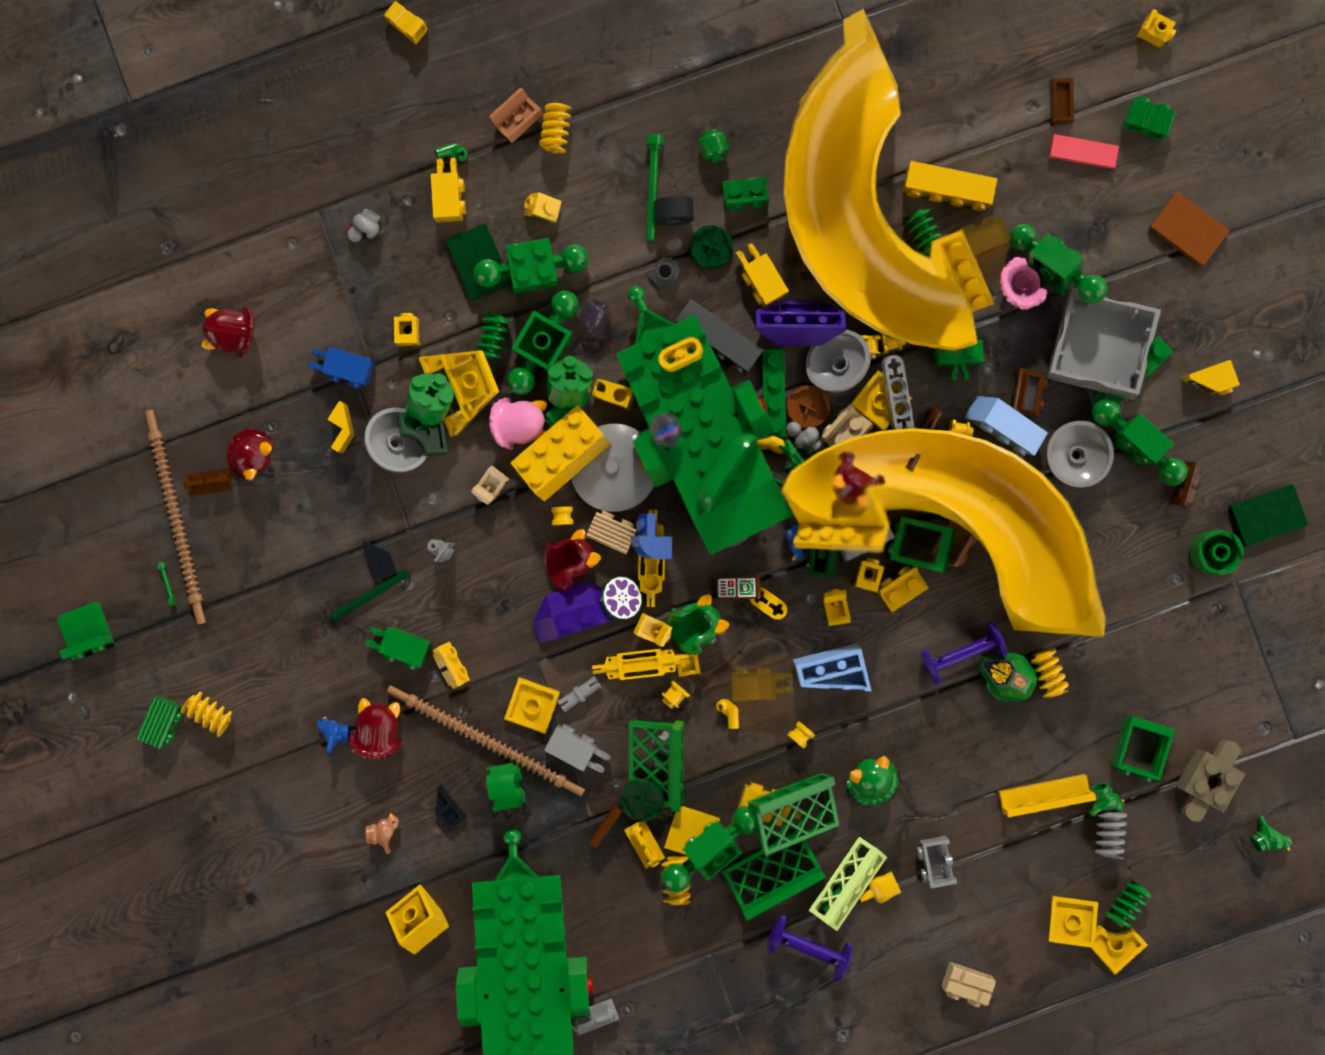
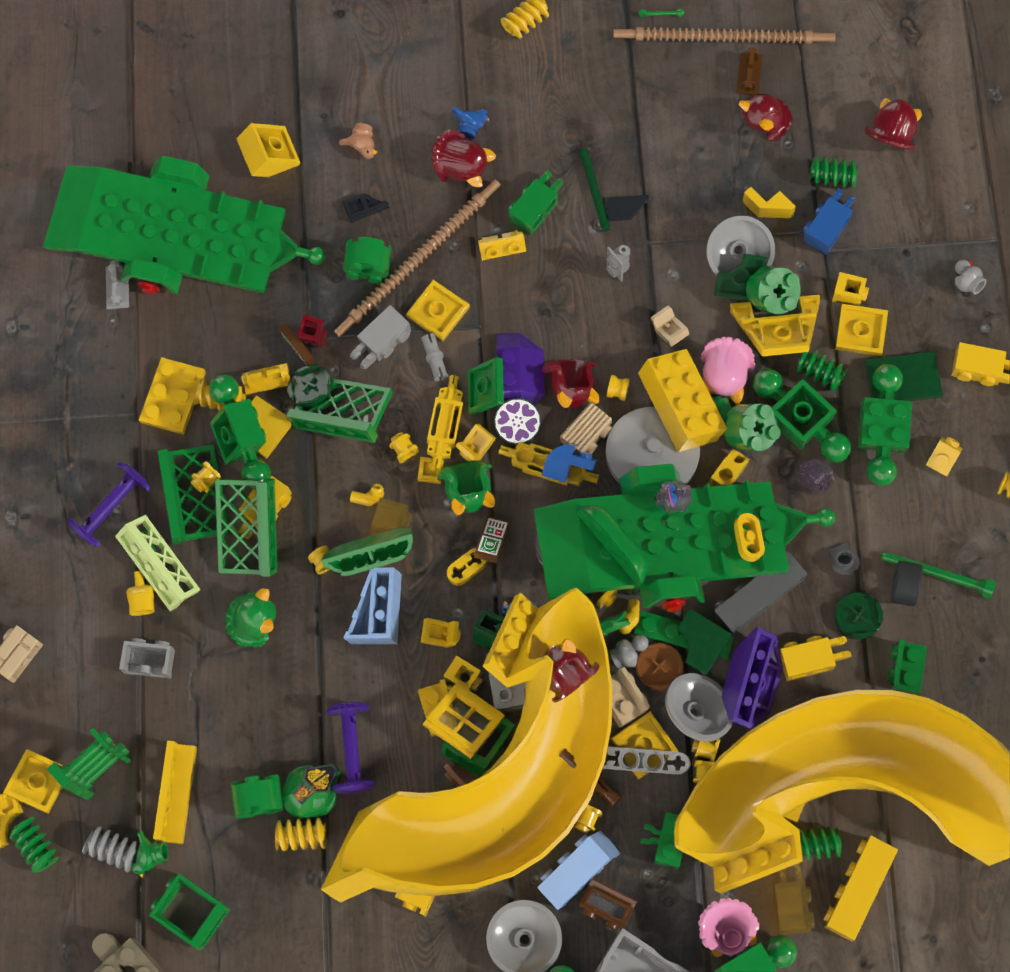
camera: 110 degrees right, 15 degrees down
green head [698,129,730,164] -> none
none -> green fence [47,728,132,801]
none -> yellow plate [139,357,206,435]
none -> yellow brick [191,461,221,492]
none -> green brick [230,775,283,818]
none -> dark red leg [297,314,328,348]
none -> green brick [321,528,413,576]
none -> yellow piece [423,682,505,759]
none -> green tile [468,357,504,415]
none -> dark green tile [677,609,732,676]
none -> green piece [809,155,858,189]
none -> yellow tile [835,304,888,357]

